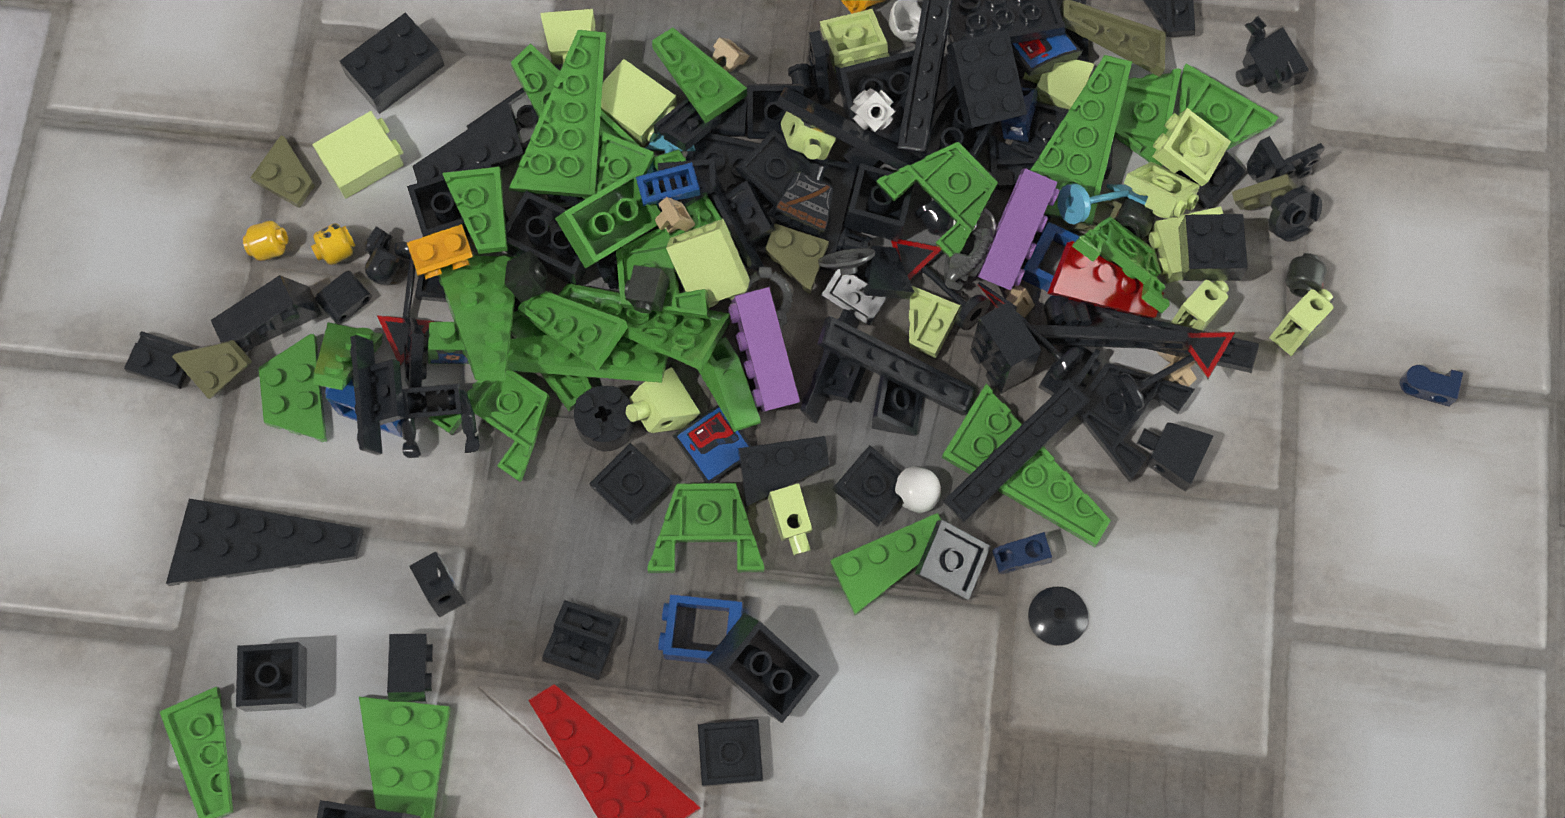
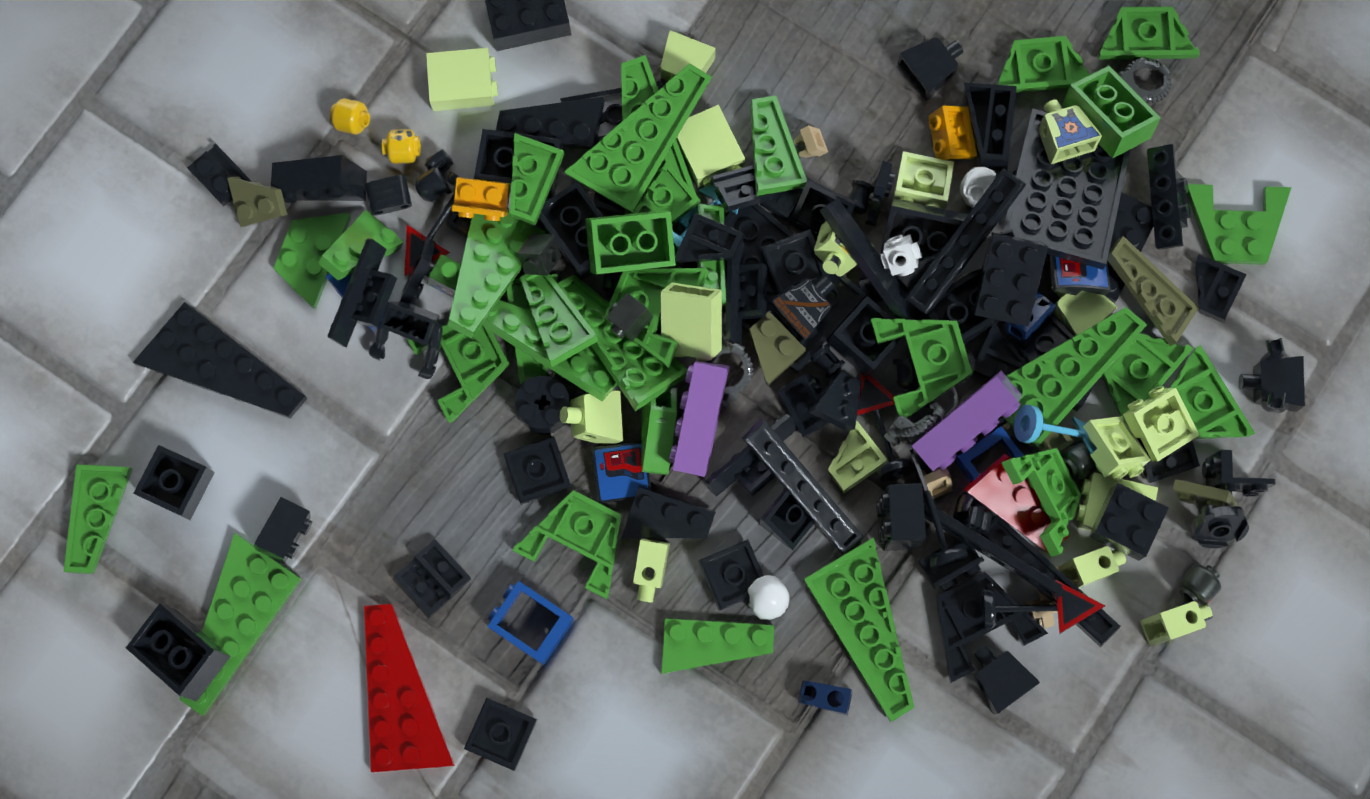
camera: 30 degrees right, 5 degrees up
olive wing [250,135,315,208] -> none
black torso [409,552,466,618] -> none
blue slope [636,162,700,206] -> none
tan tile [655,197,695,233] -> none
black brick [706,613,820,723] -> none
dark grey dish [818,248,875,275] -> none
plate [915,520,991,600] -> none
black tile [943,380,1090,523] -> none
black dish [1028,586,1088,646] -> none
dark blue leg [1400,365,1463,407] -> none

